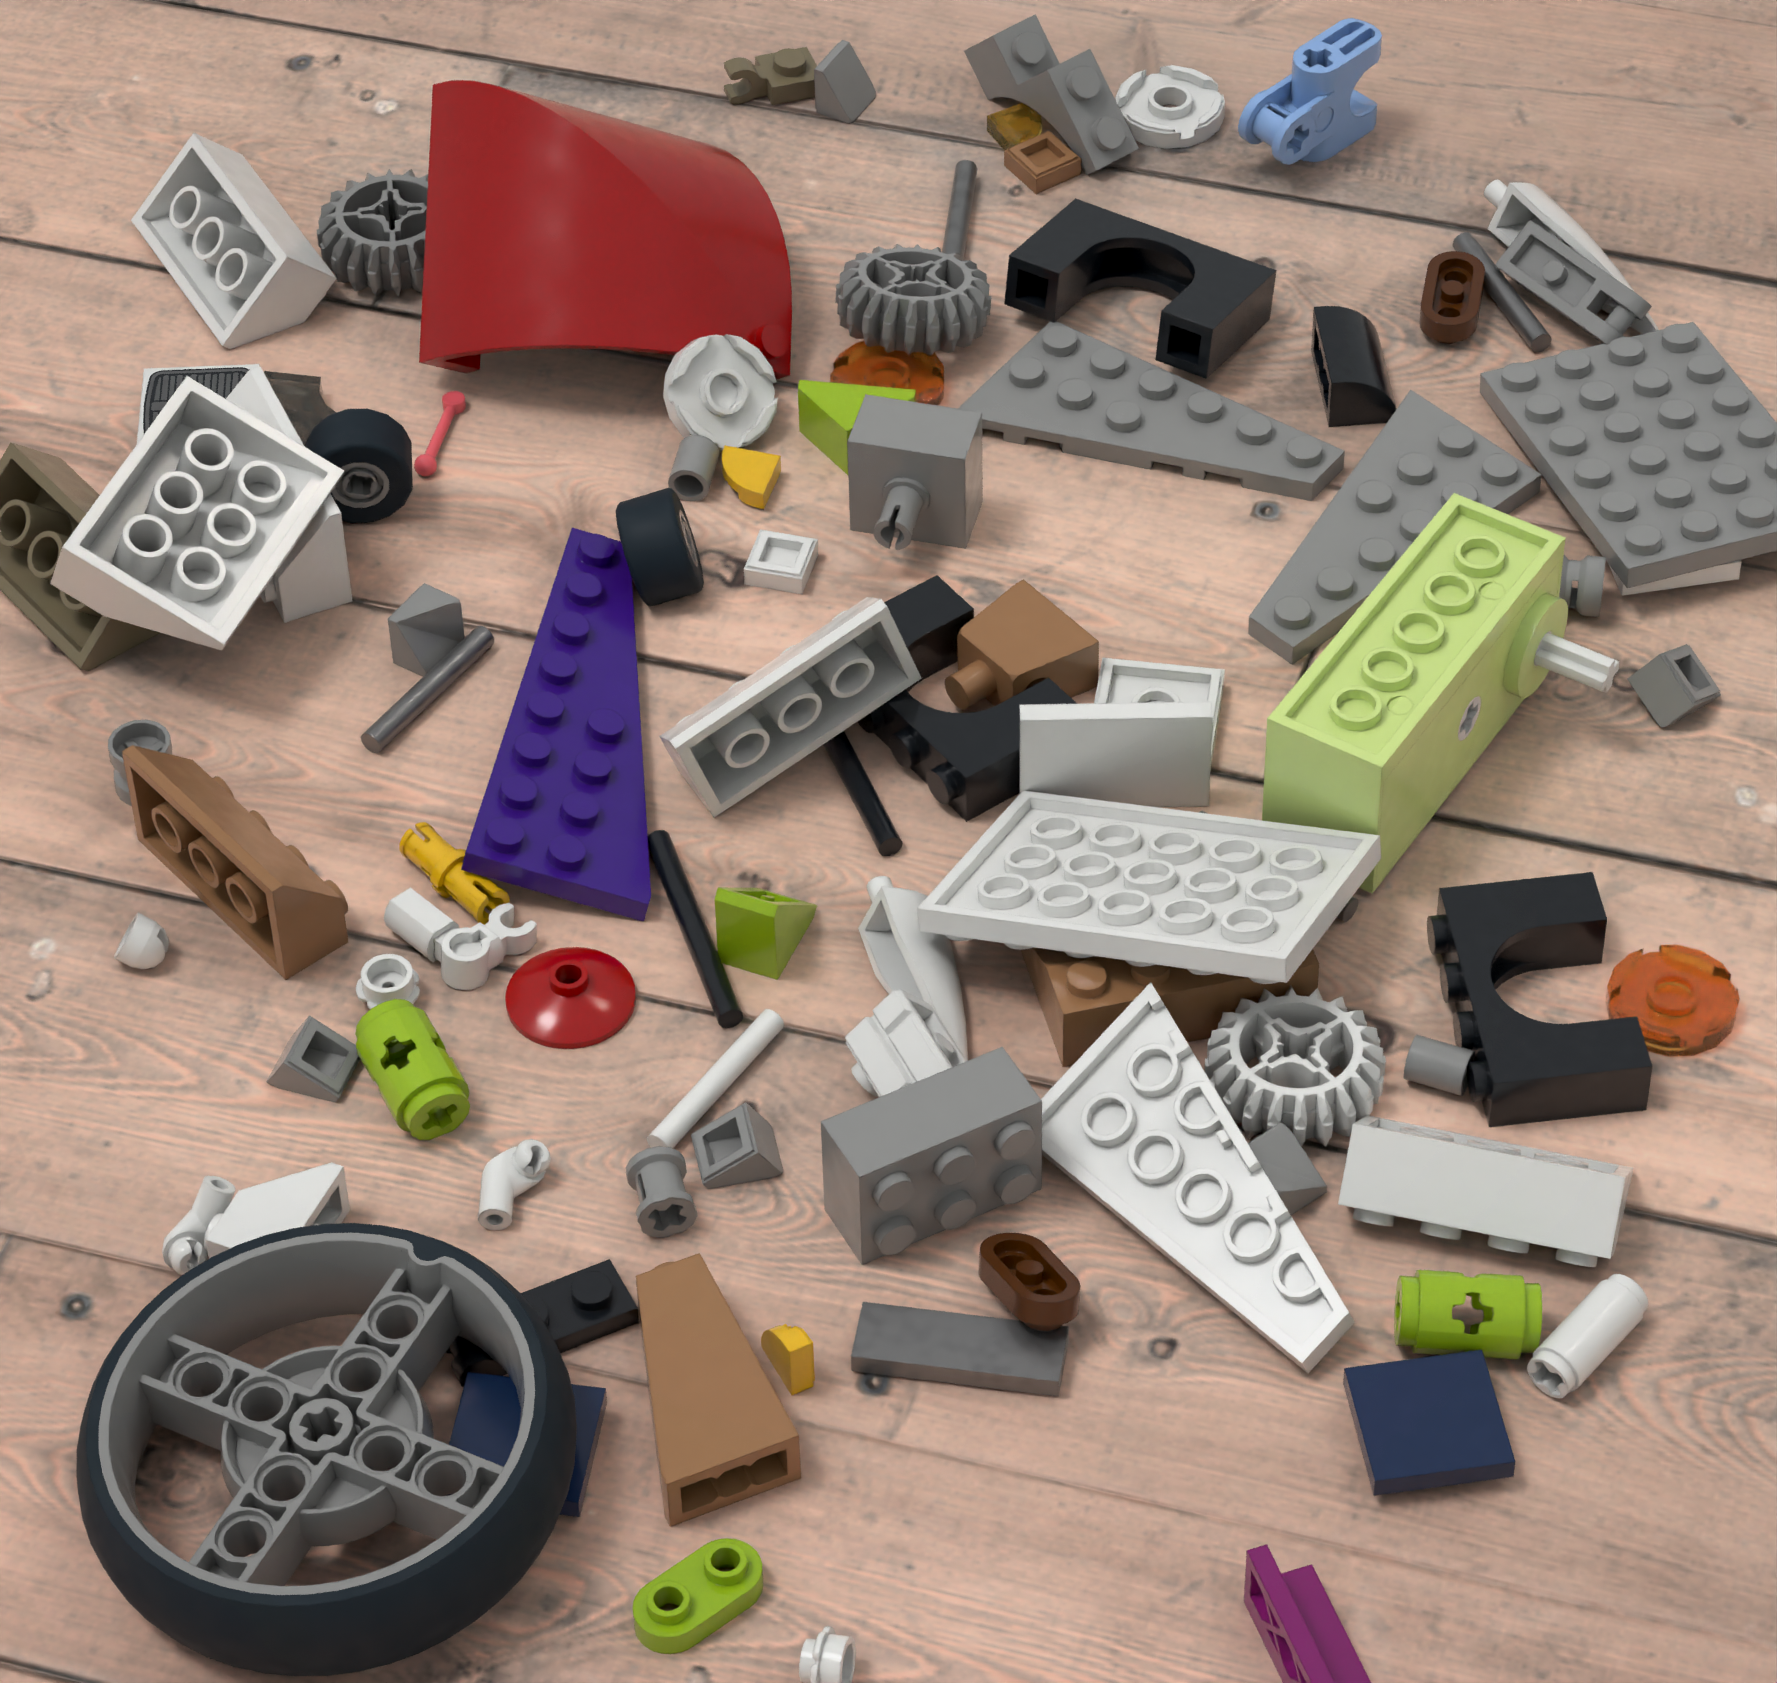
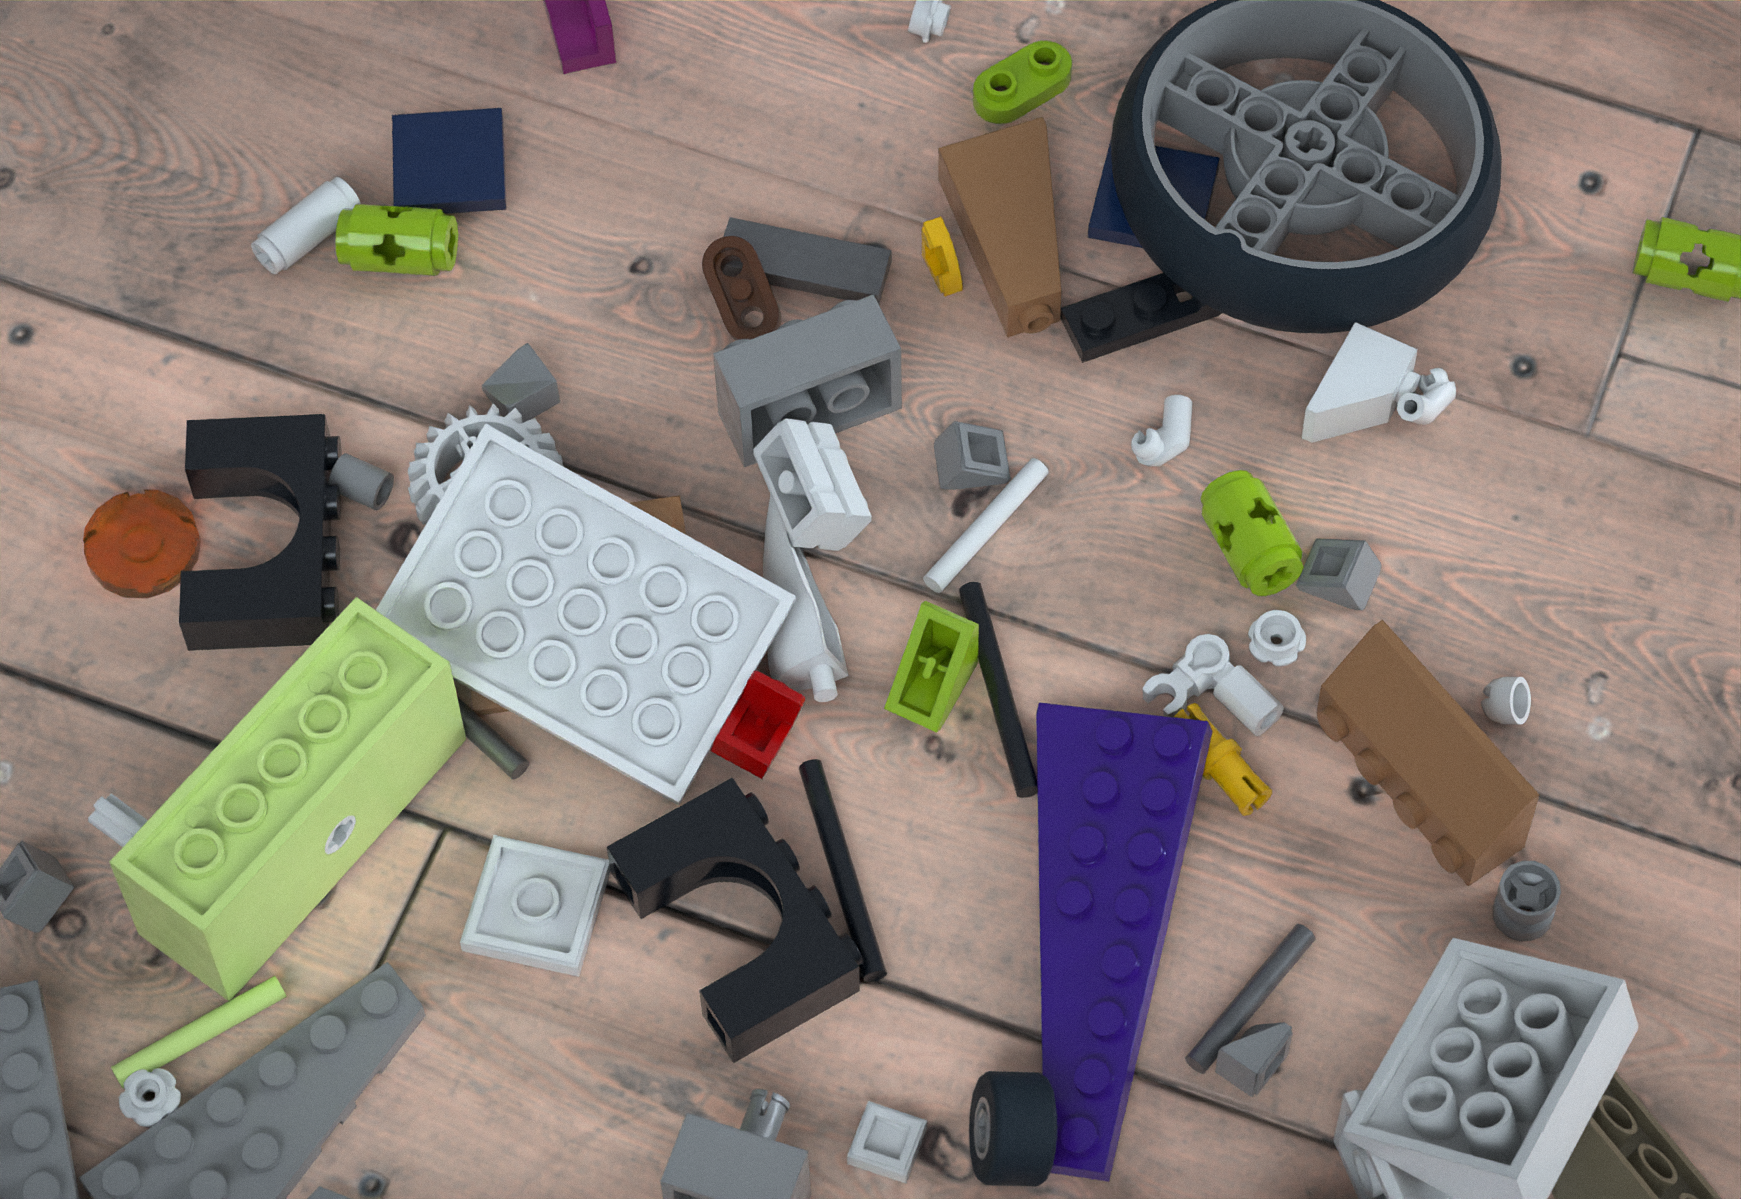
camera: 175 degrees left, 15 degrees up
red dish [505,947,636,1049] -> none
light grey bush [626,1146,698,1238] -> none
white slope [659,597,922,818] -> none
medium nougat torso [945,579,1099,710] -> none
white tile [1019,701,1213,807] -> none
white wing [1041,982,1355,1373] -> none
white slope [1338,1116,1633,1267] -> none
light grey wheel [1559,555,1606,617] -> none
none -> red bracket [710,671,805,779]

